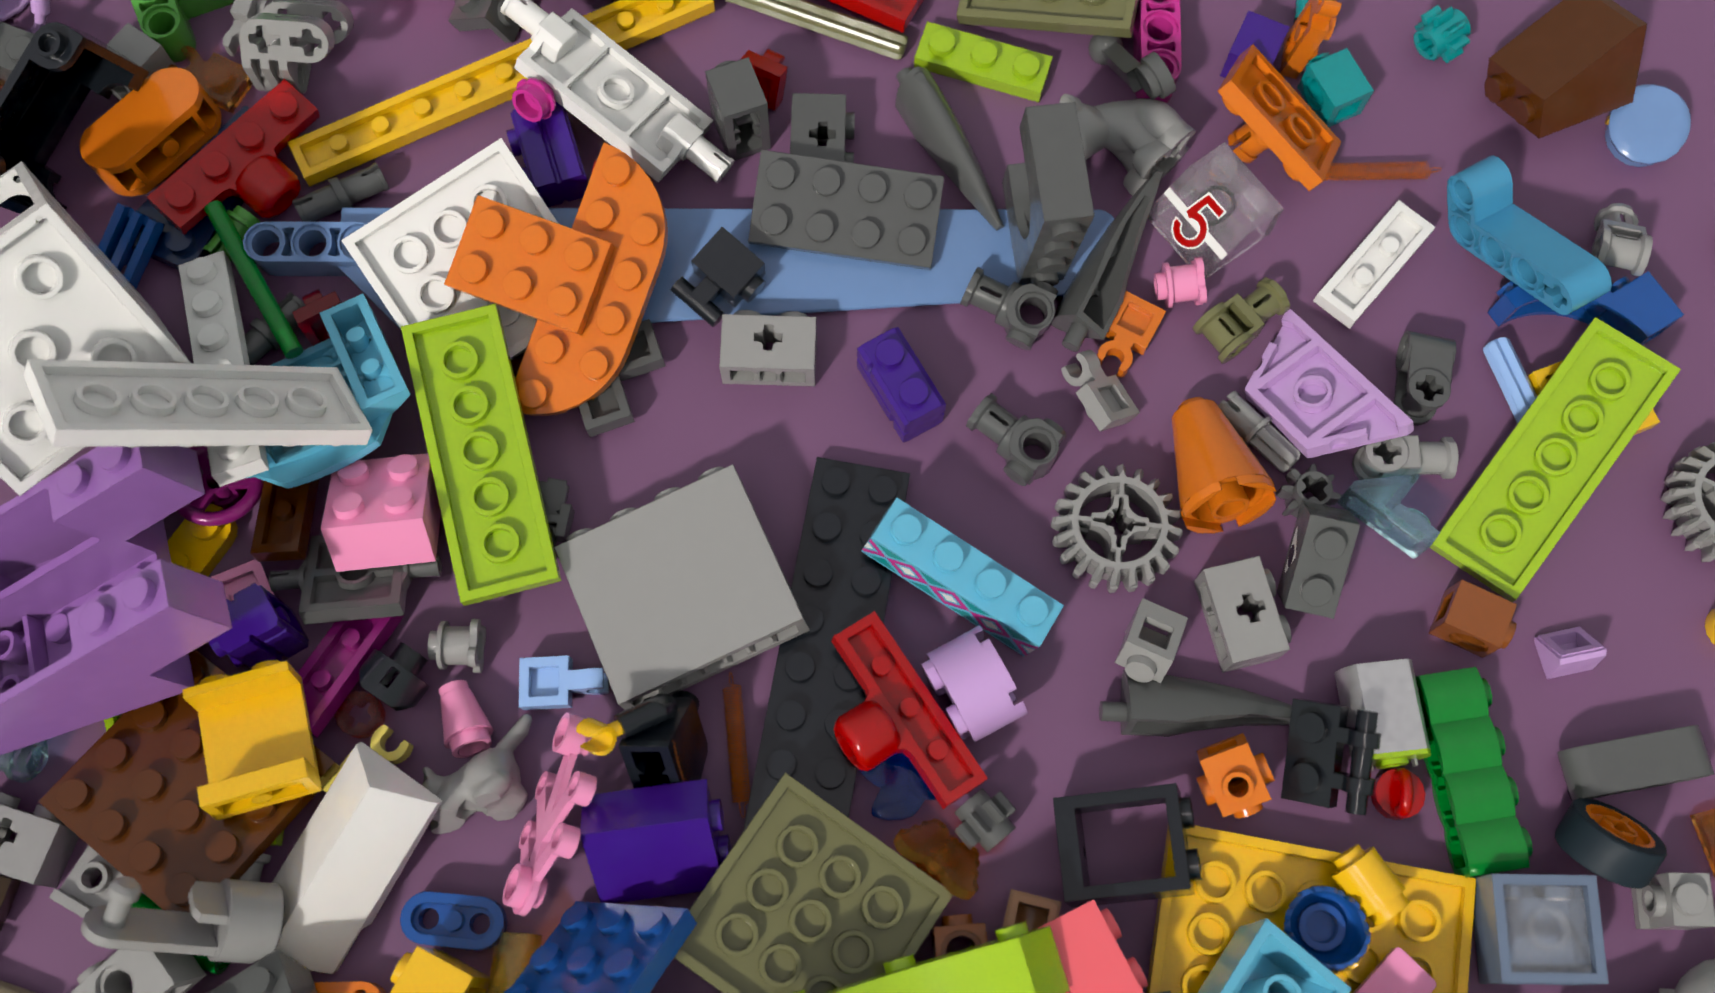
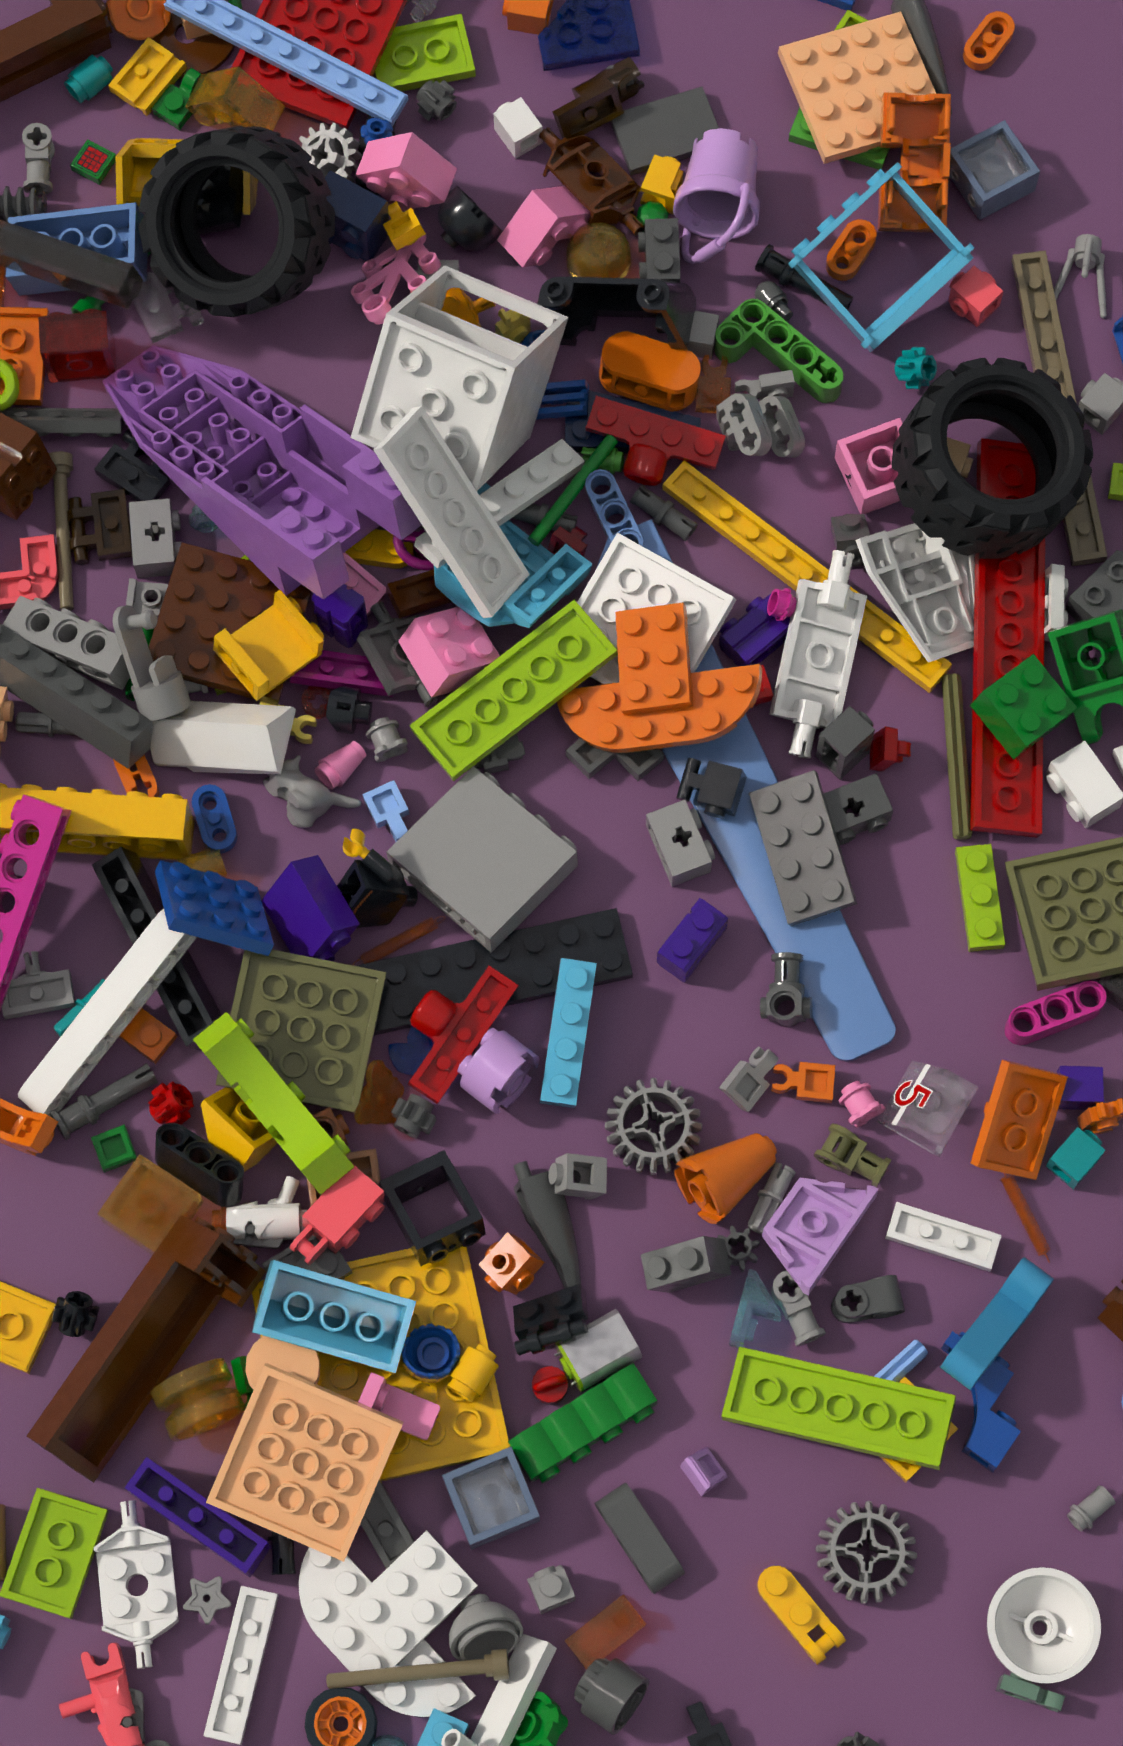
camera: 70 degrees right, 0 degrees up
bright pink plant [503,712,597,916] -> none
dark grey piece [895,67,1004,231] -> none
dark grey connector [966,393,1066,486] -> none
dark grey arch [1002,102,1095,286] -> none
dark grey piece [1051,170,1162,352] -> none
light grey animal [1060,94,1196,196] -> none
dark grey piece [1088,35,1176,100] -> none
light grey brick [1194,556,1291,673] -> none
dark orange brick [1429,579,1517,658] -> none
black wheel [1555,798,1667,889] -> none
light grey connector [1591,203,1653,277] -> none

